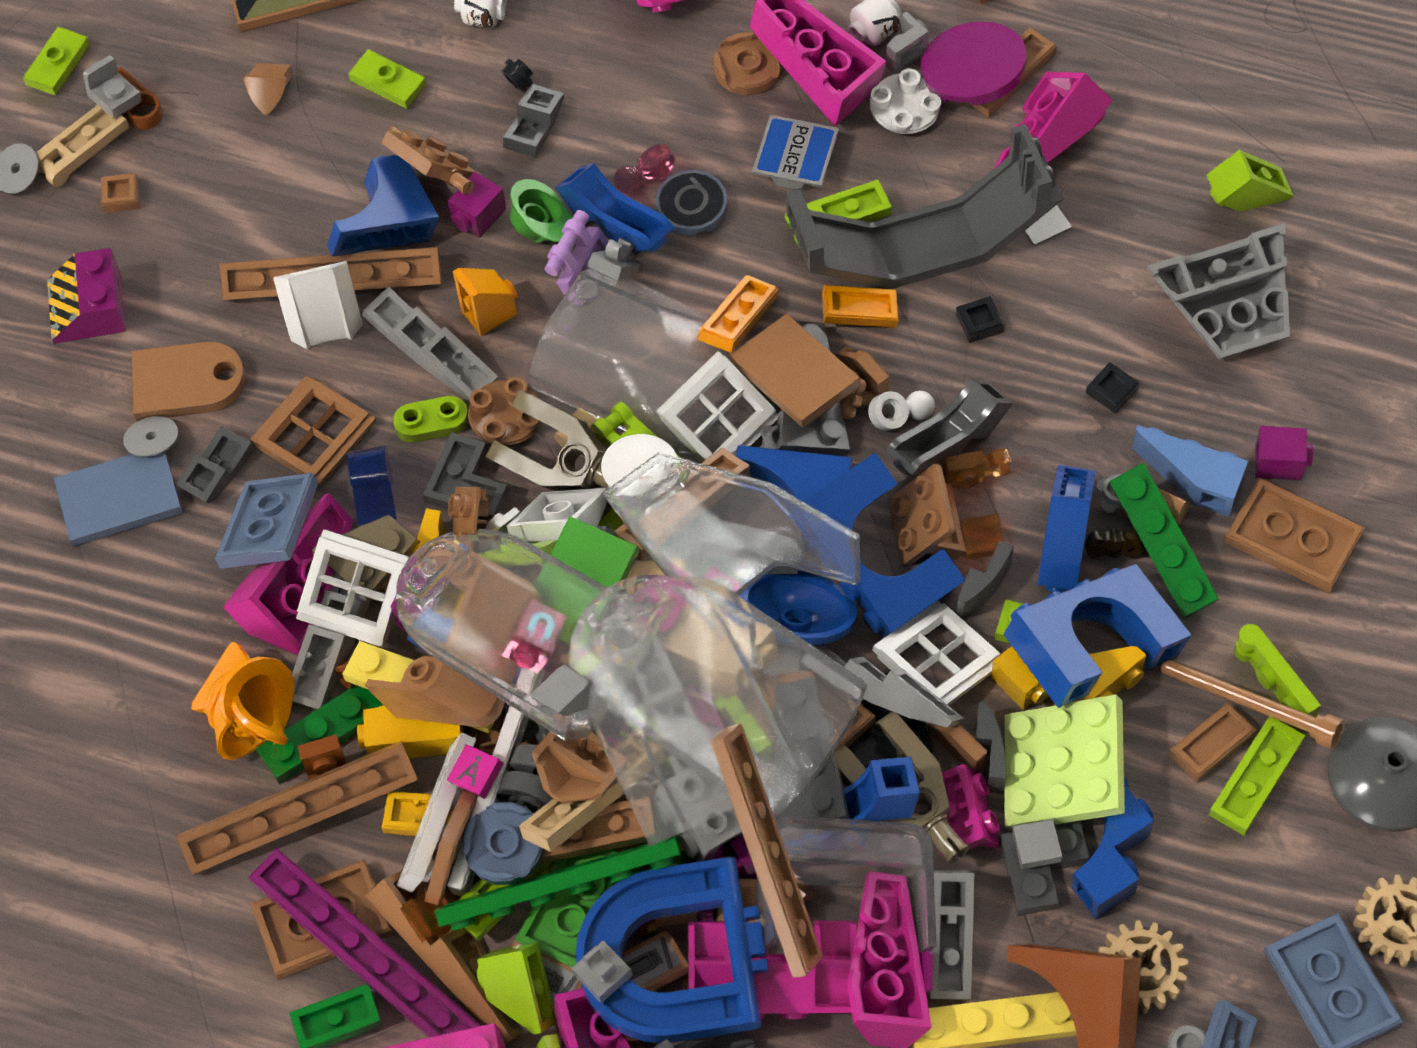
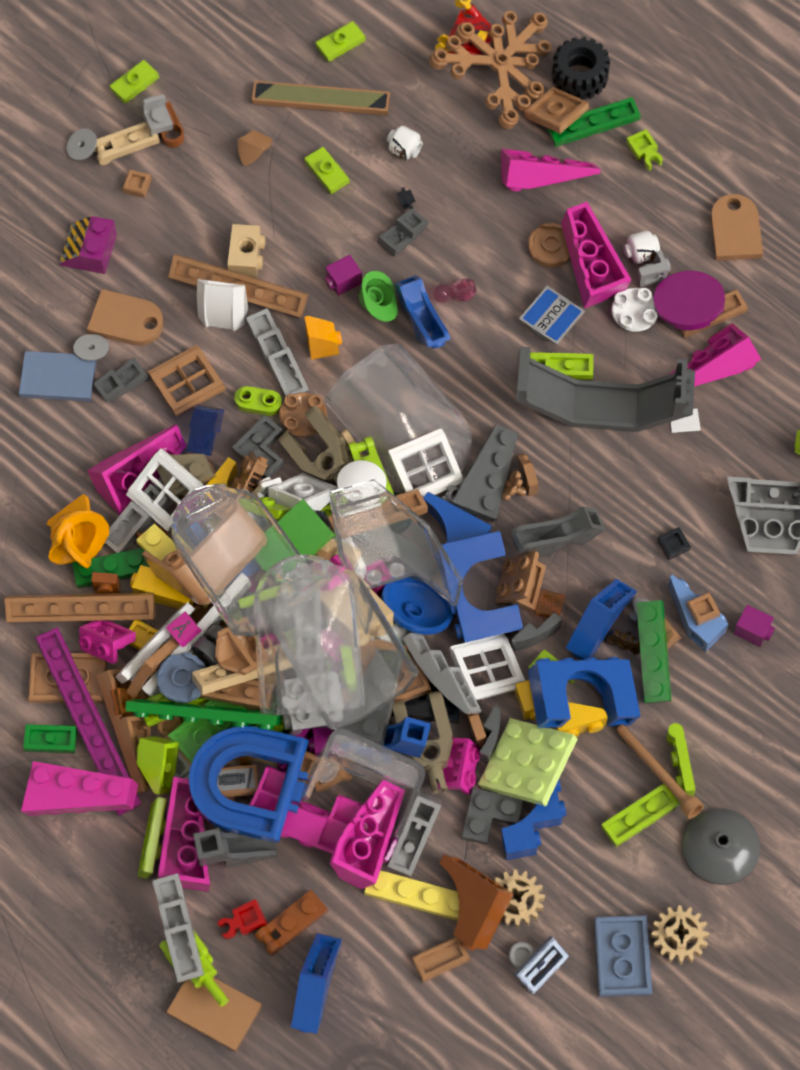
camera: 20 degrees right, 5 degrees up
sand blue tile [215,473,319,569] -> none
blue arch [327,155,439,257] -> none
medium nougat plate [382,126,478,195] -> none
clear pink brick [502,598,567,673] -> none
light grey slope [529,665,591,720] -> none
lavender plate [544,210,608,307] -> none
light grey tile [571,941,633,1003] -> none
light grey tile [588,238,640,281] -> none
black tile [656,170,728,237] -> none
light orange tile [698,275,779,353] -> none
medium nougat tile [711,723,823,978] -> none
medium nougat tile [729,313,861,428] -> none
light orange tile [822,285,899,328] -> none
white plate [868,390,935,431] -> none
clear orange plate [944,448,1012,489] -> none
black tile [956,296,1004,343] -> none
light grey tile [1012,819,1063,869] -> none
medium nougat tile [1169,702,1257,783] -> none
medium nougat tile [1224,477,1365,594] -> none
none -> dark pink bracket [79,620,136,664]
none -> medium nougat tile [157,716,182,738]
none -> tan brick [228,224,265,278]
none -> medium nougat tile [686,592,721,626]

